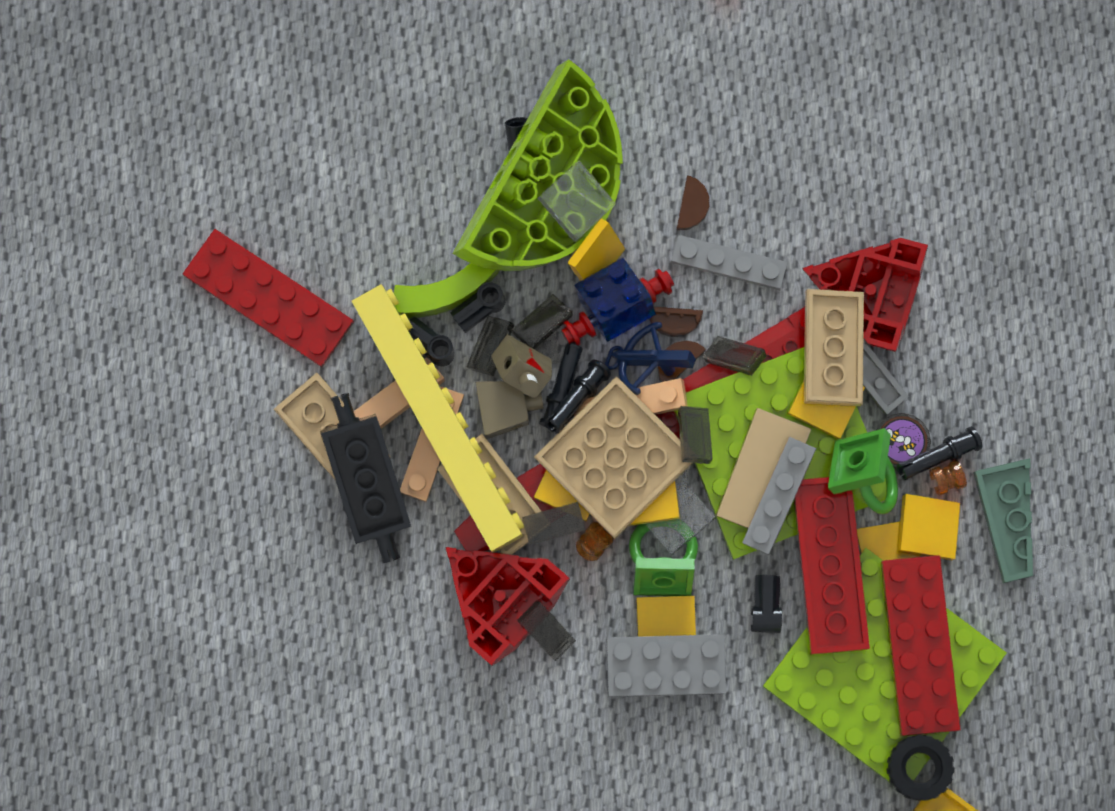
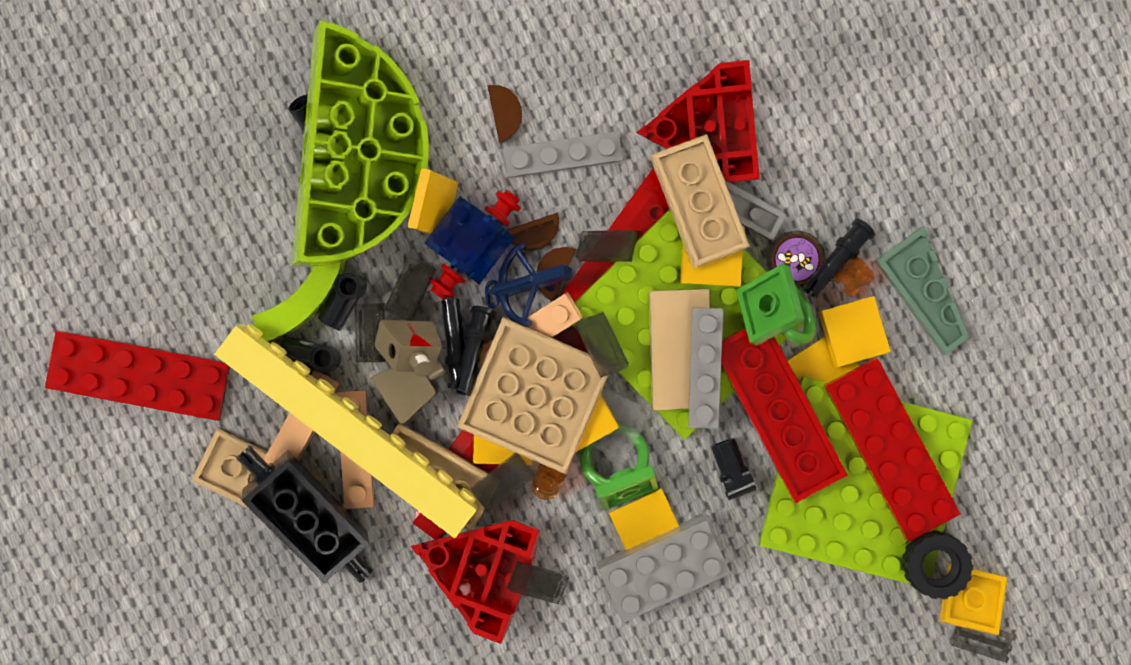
camera: 20 degrees left, 10 degrees up
clear tile [537,161,616,241] -> none

